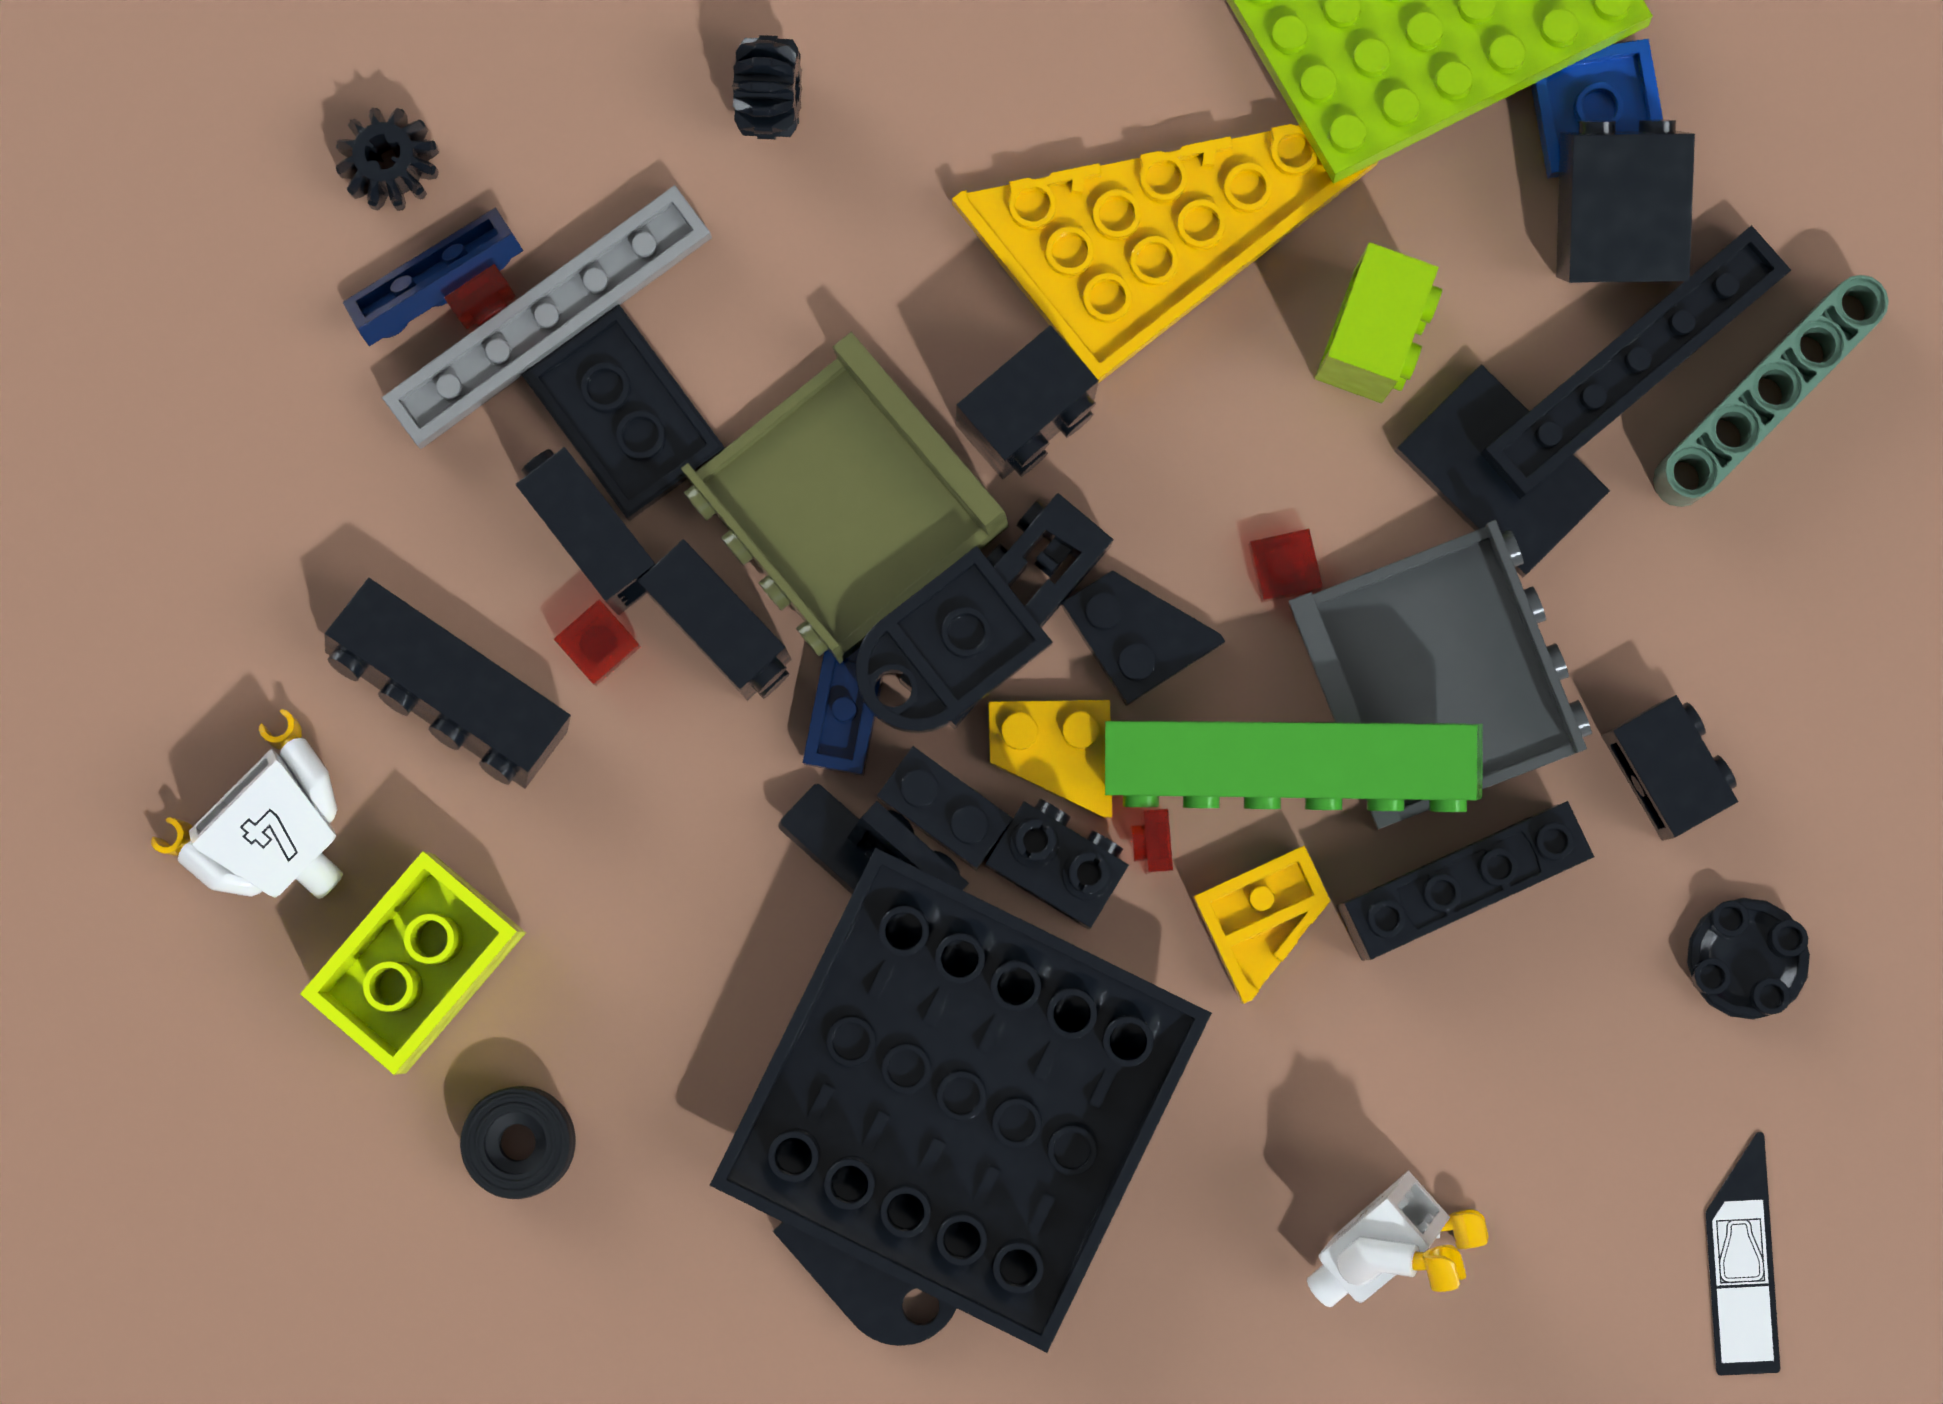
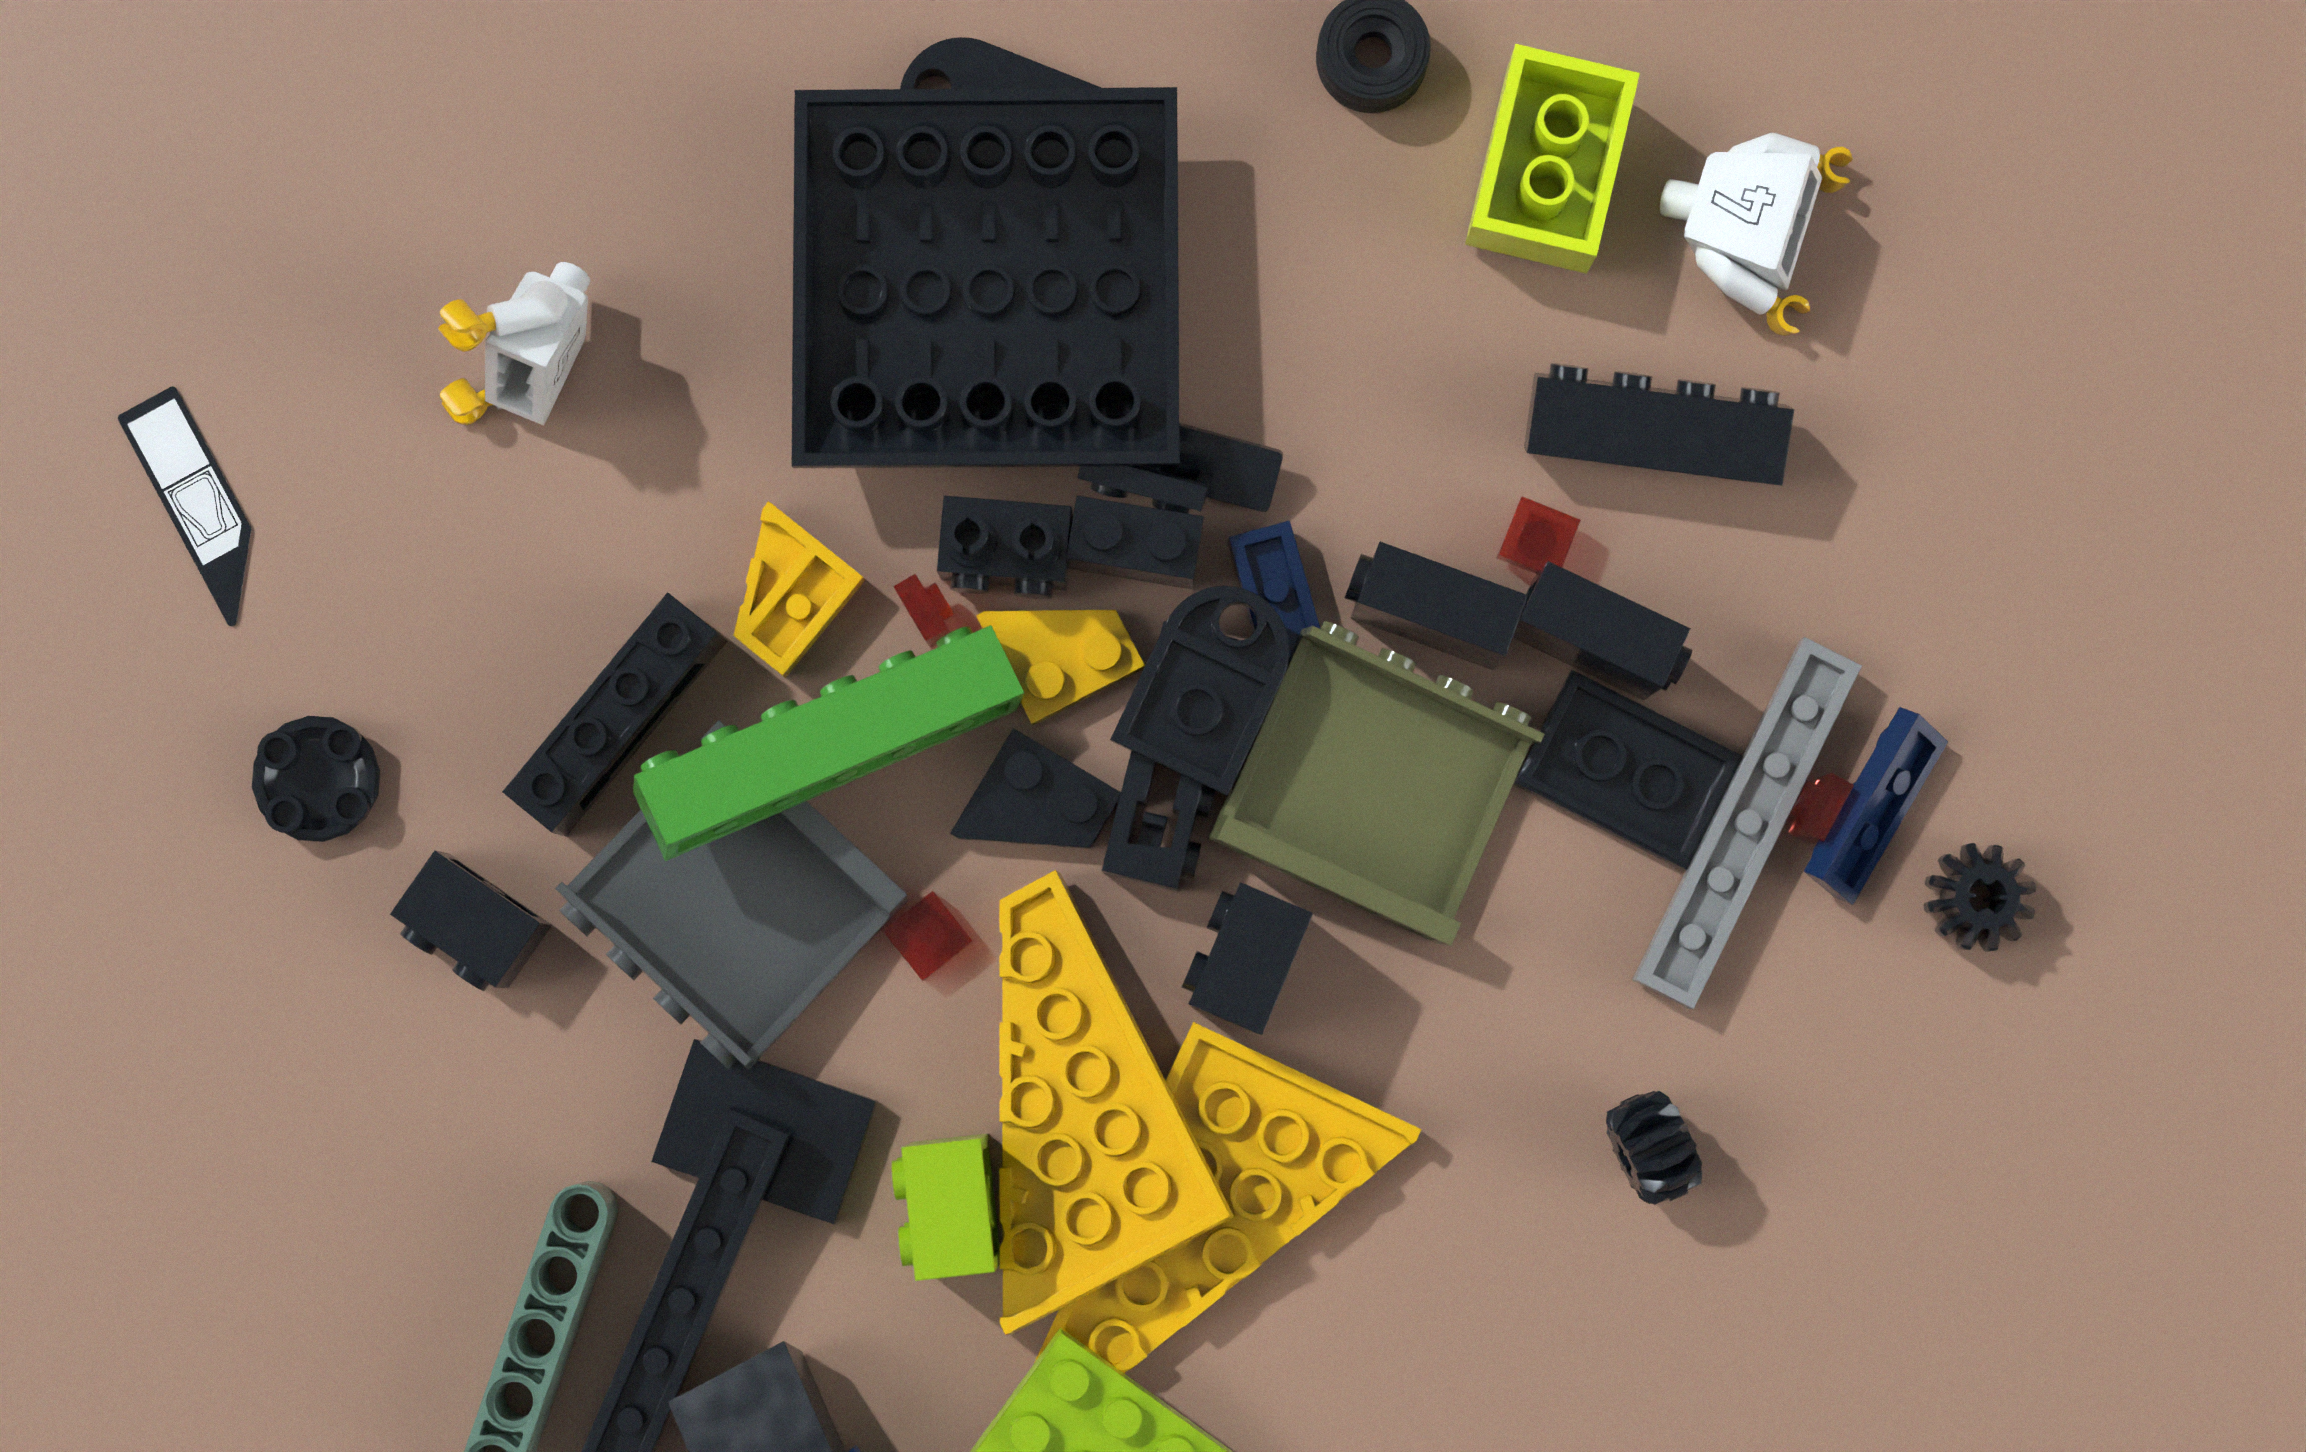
camera: 160 degrees right, 0 degrees up
none -> yellow wing [999,870,1234,1335]

